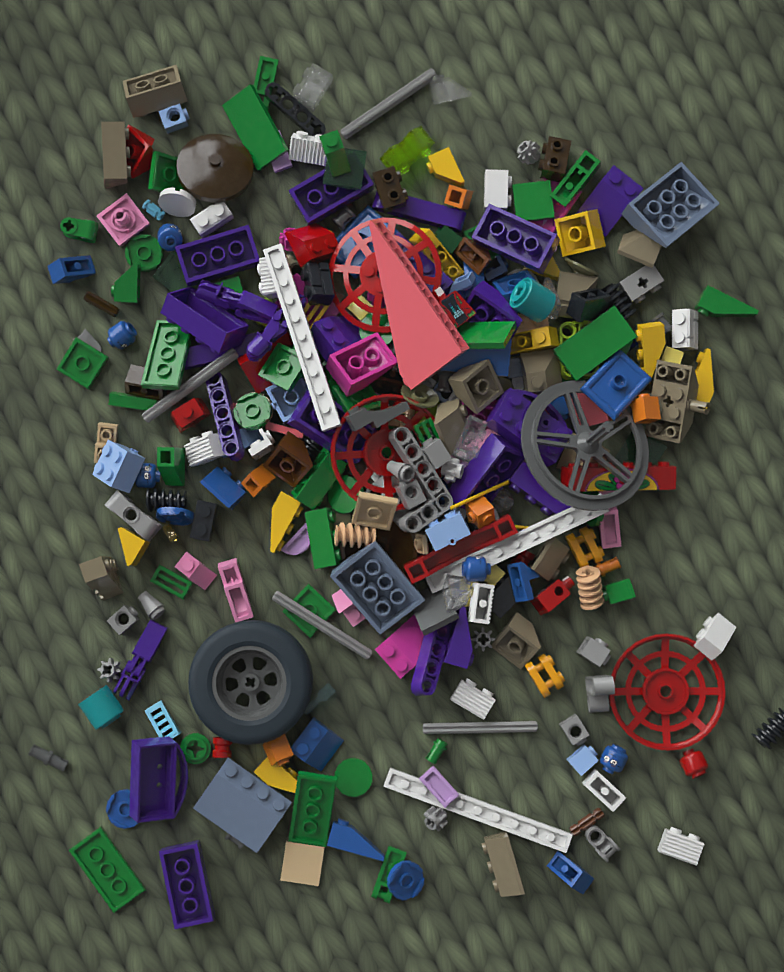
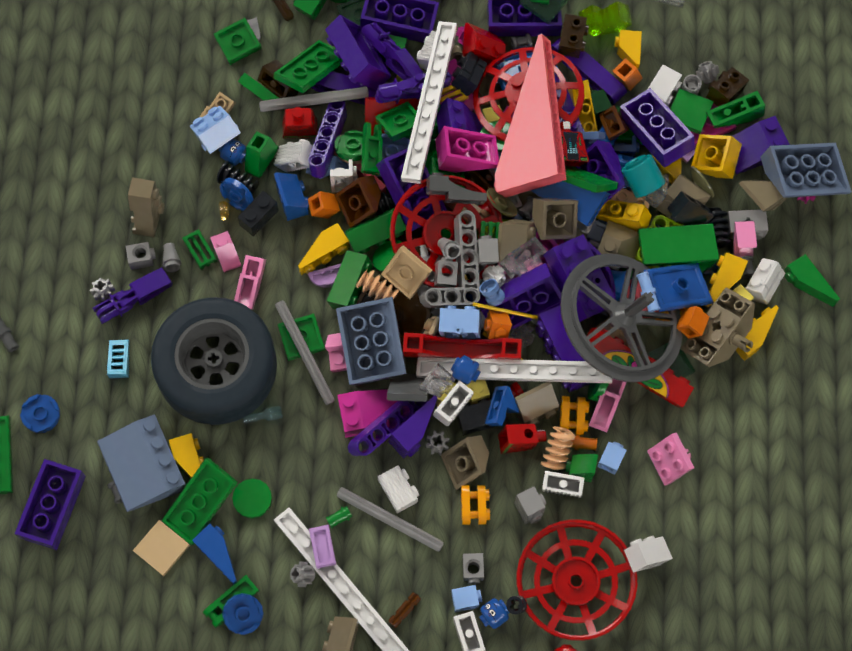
camera: 30 degrees right, 15 degrees down
teal piece [78,685,124,730] -> none
light grey beam [105,490,163,541] -> none
blue head [107,321,137,350] -> none
yellow slope [118,527,150,566] -> none
dark purple piece [129,736,188,823] -> none
green gear [180,733,211,764] -> none
red wheel [212,737,232,758] -> none
orange brick [263,734,294,767] -> none
blue slope [291,717,344,771] -> none
light grey beam [585,675,615,713] -> none
none -> green hinge [361,122,383,176]
none -> reddish brown axle [389,592,421,628]
none -> medium blue wheel [479,279,505,306]
none -> black bush [506,596,527,614]
none -> white brick [542,471,585,498]
none -> light blue brick [597,442,626,475]
none -> light blue pin [636,272,661,313]
none -> bright pink plate [647,433,694,486]
none -> light grey wheel [681,74,702,95]
none -> bright pink slope [733,221,757,257]

